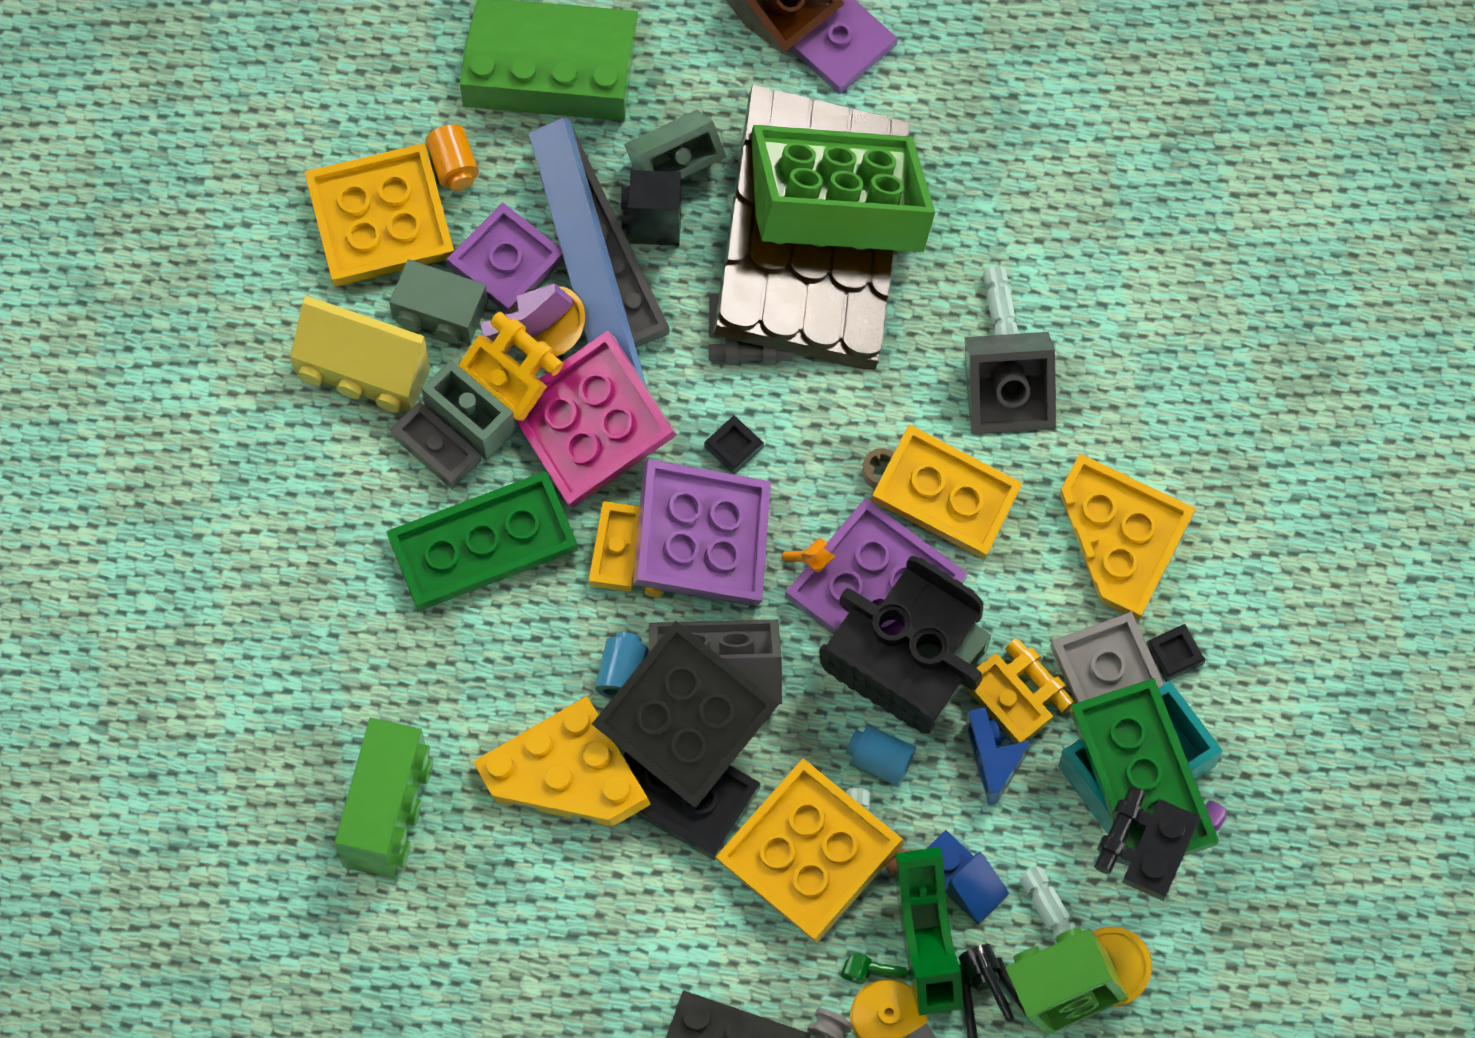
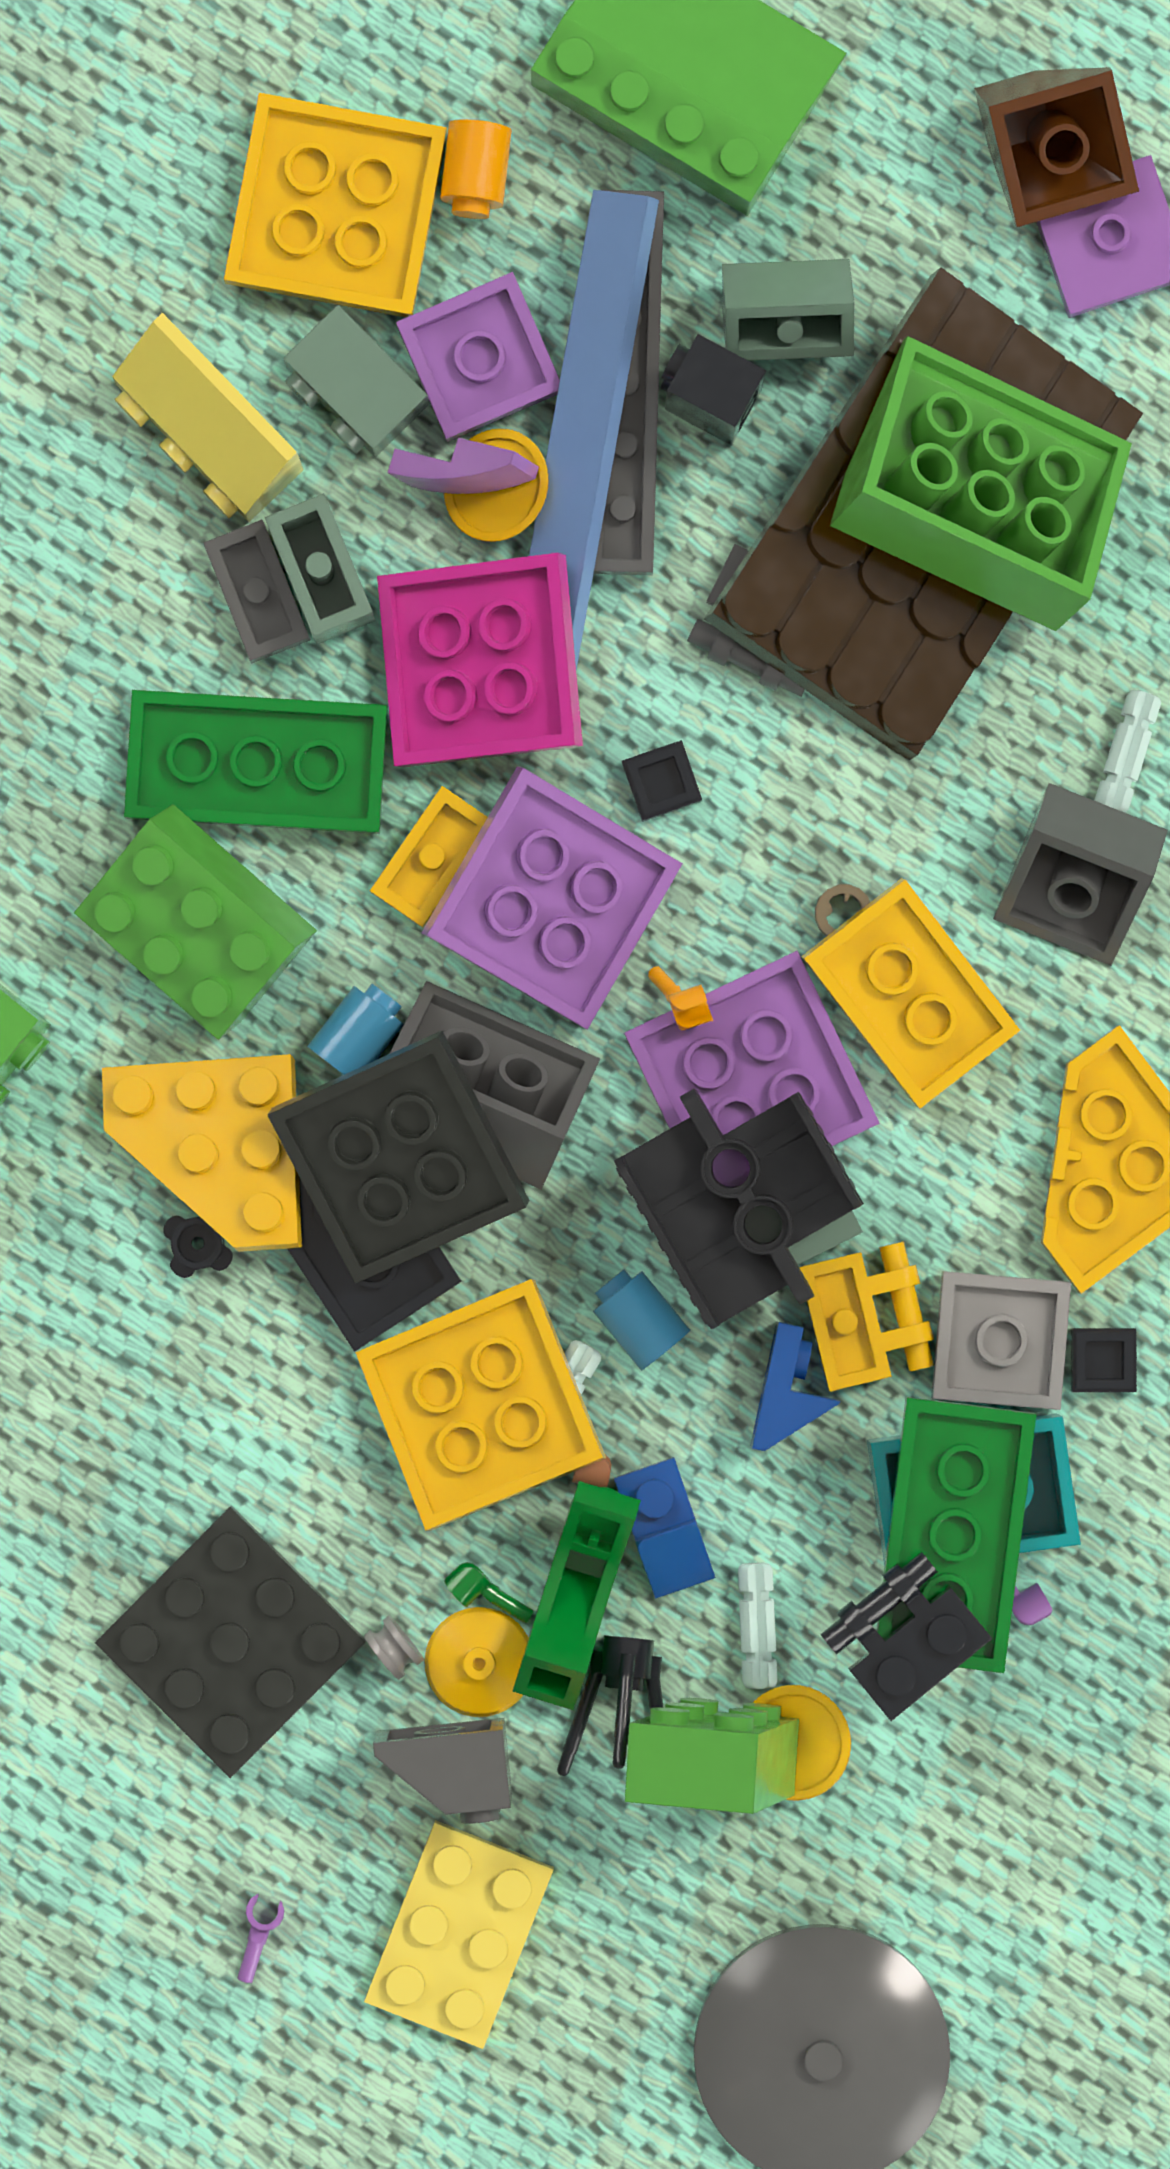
camera: 25 degrees right, 20 degrees up
yellow plate [458,312,564,421] -> none
none -> bright green brick [74,804,317,1040]
none -> black plate [163,1215,233,1278]

